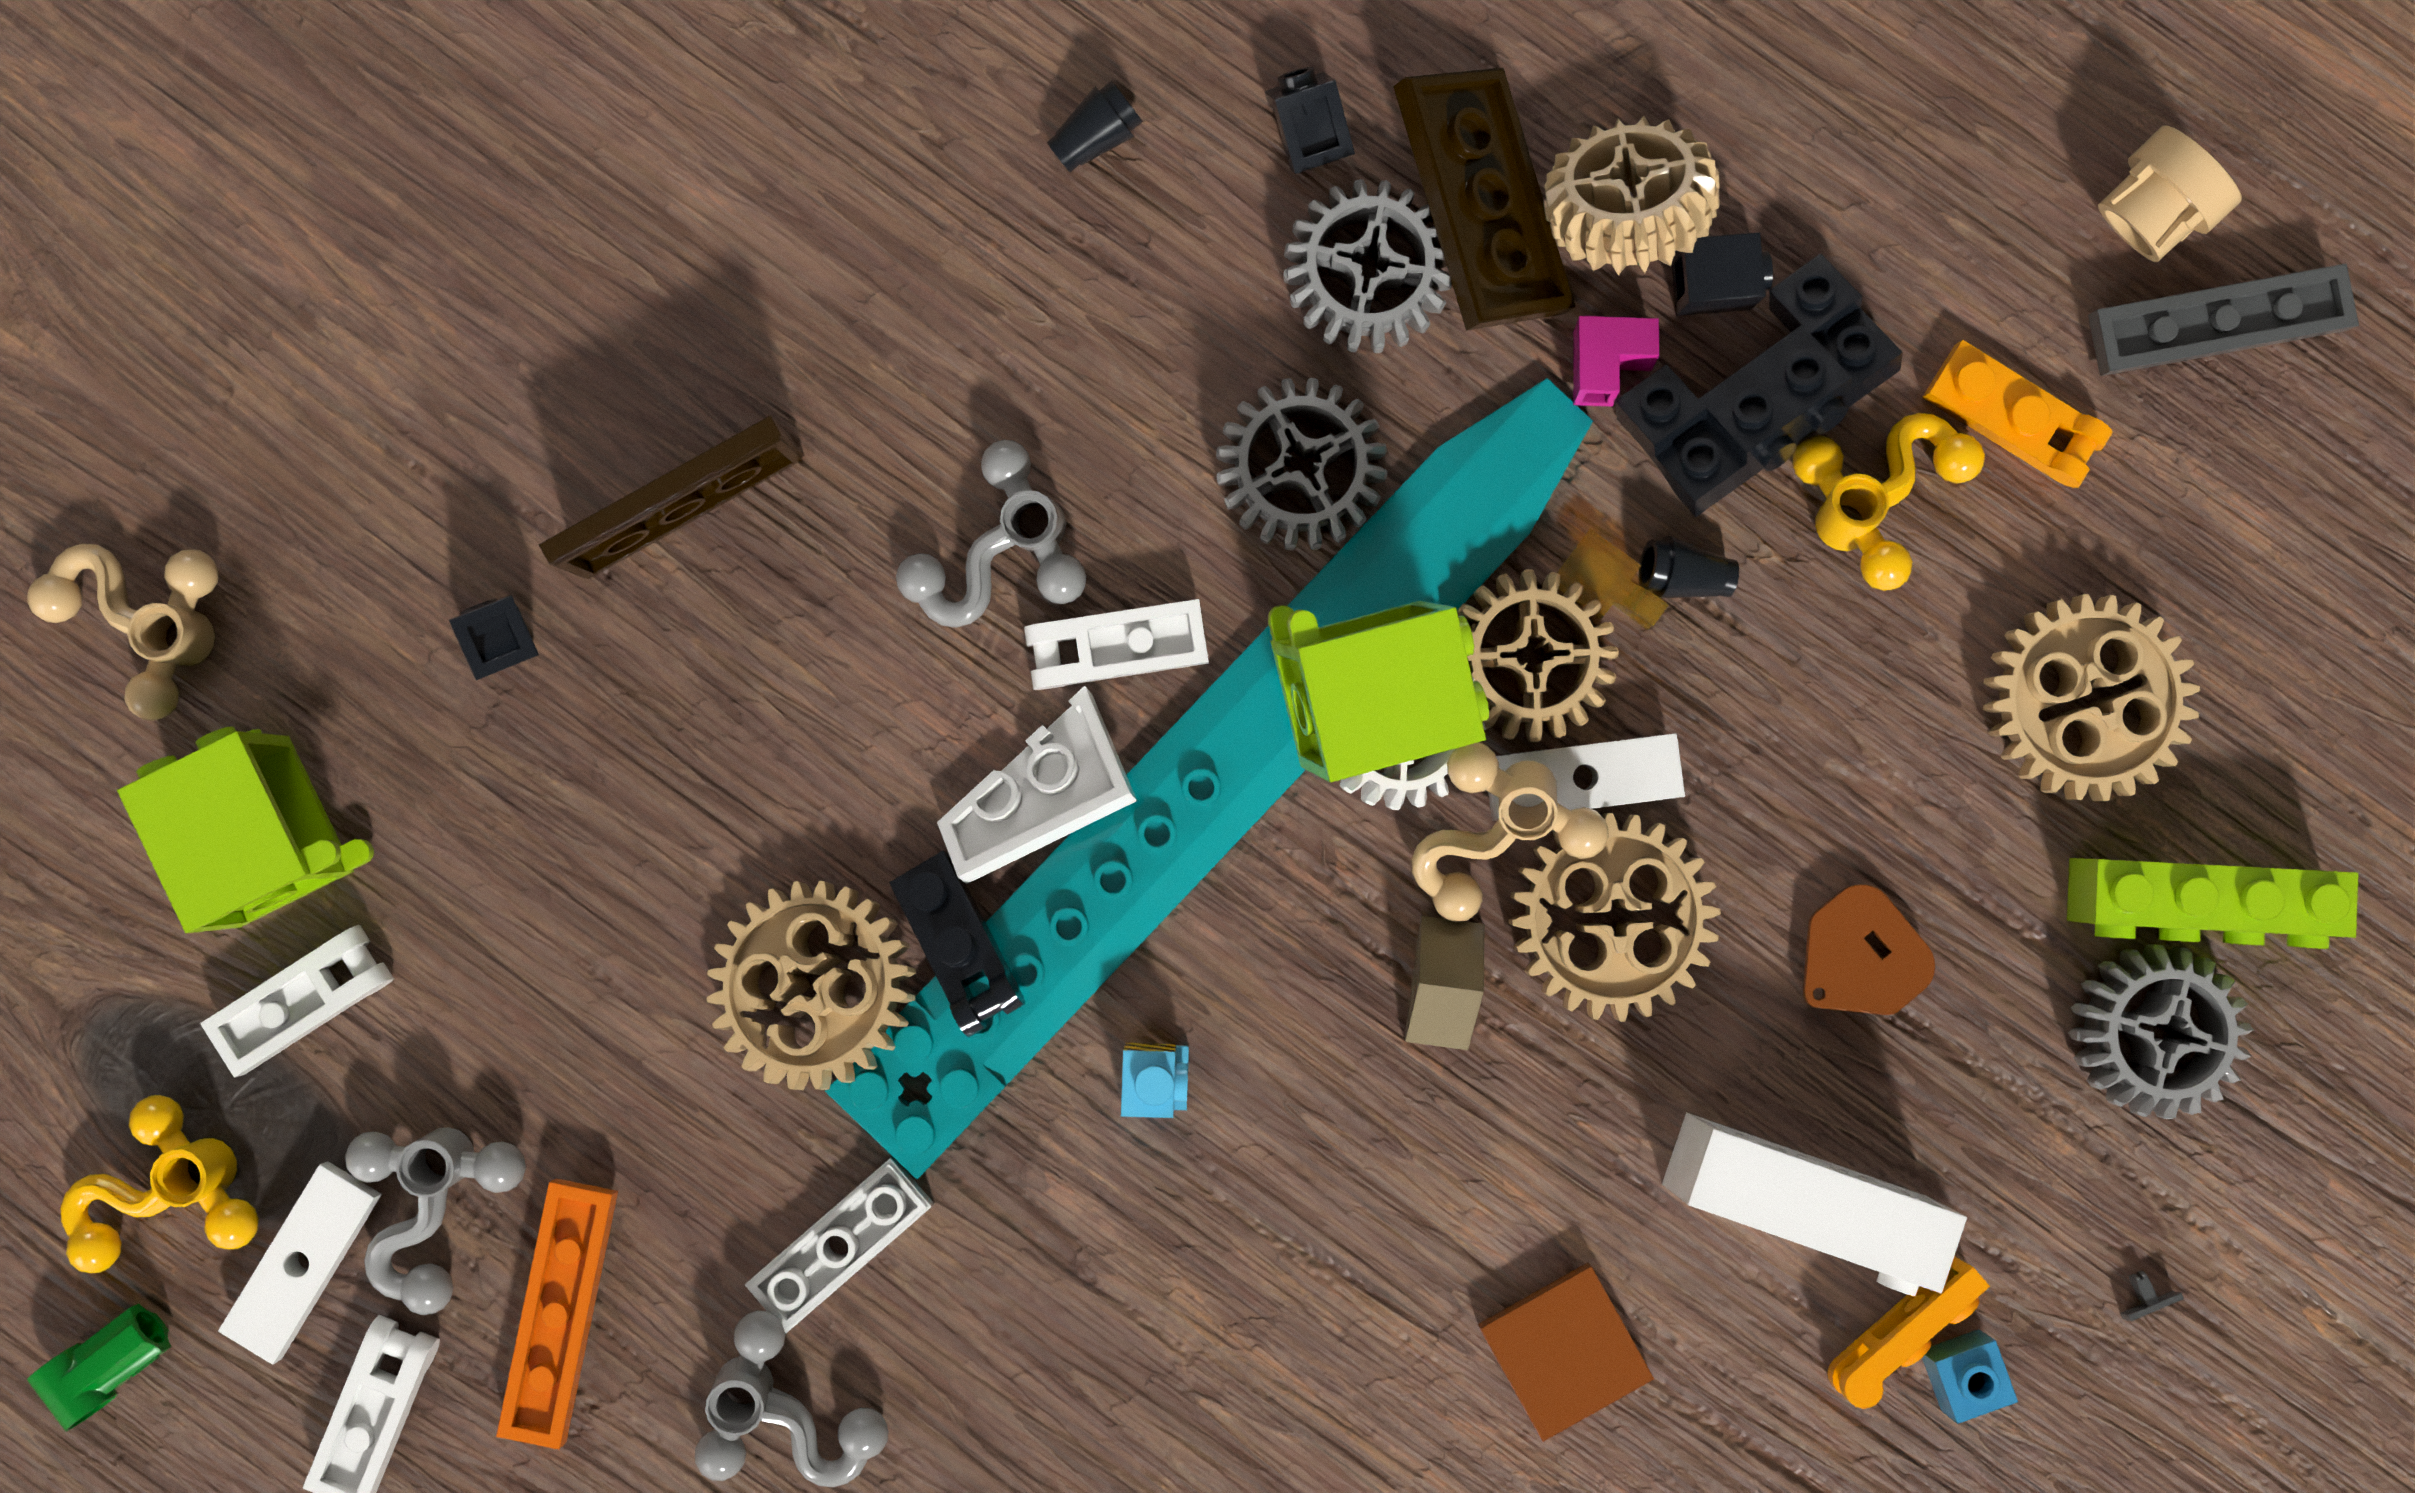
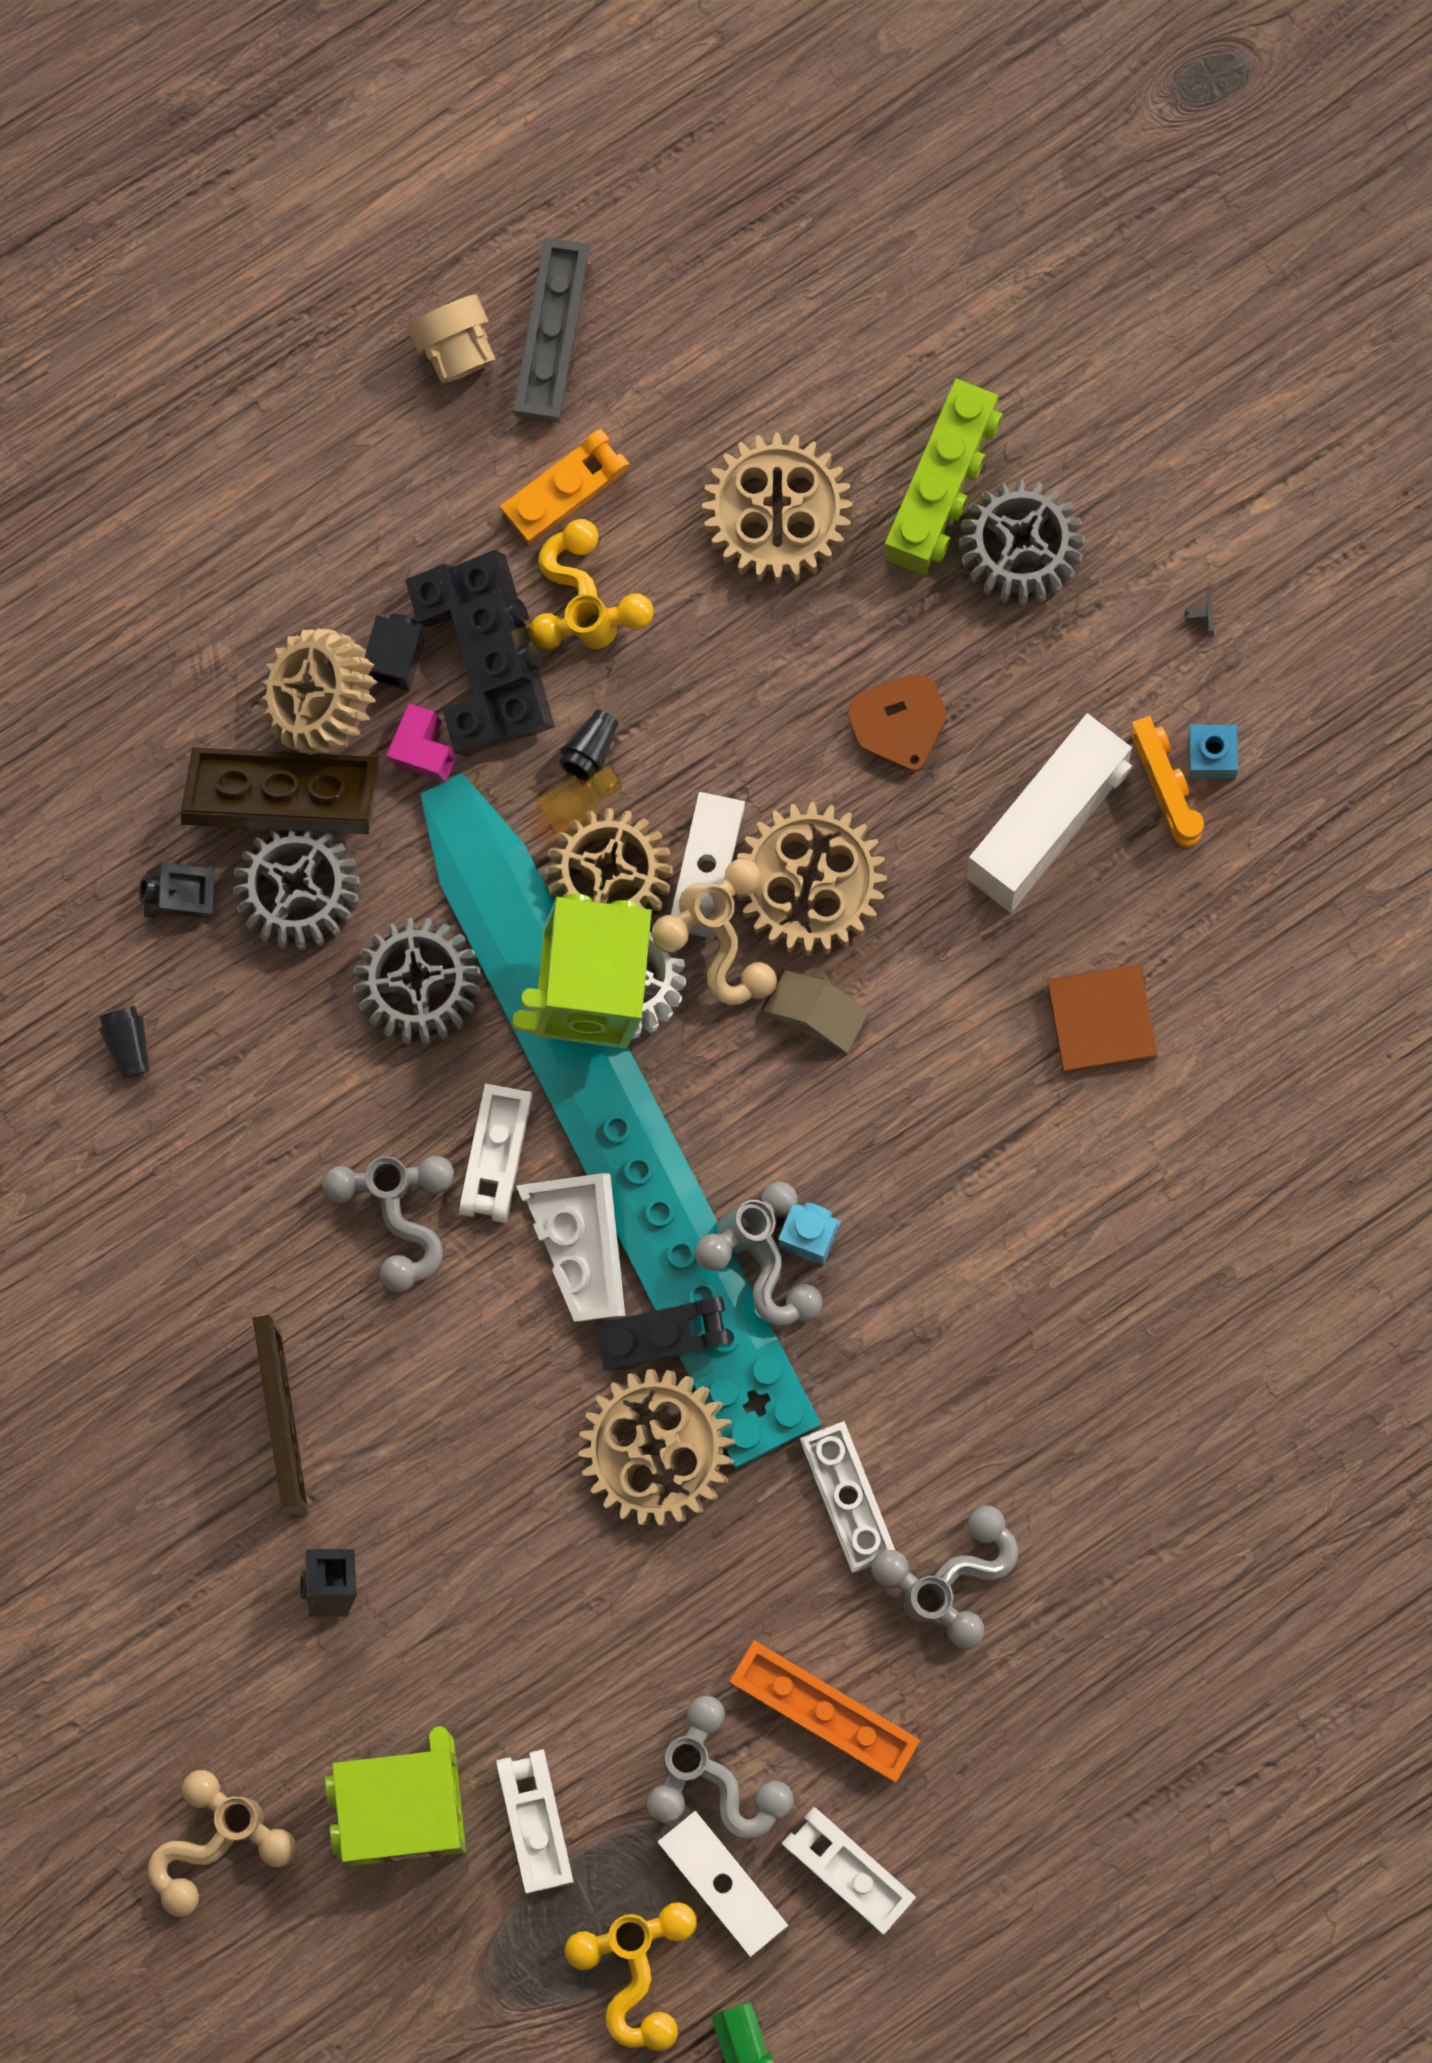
camera: 65 degrees left, 10 degrees down
none -> light grey piece [694,1181,823,1326]

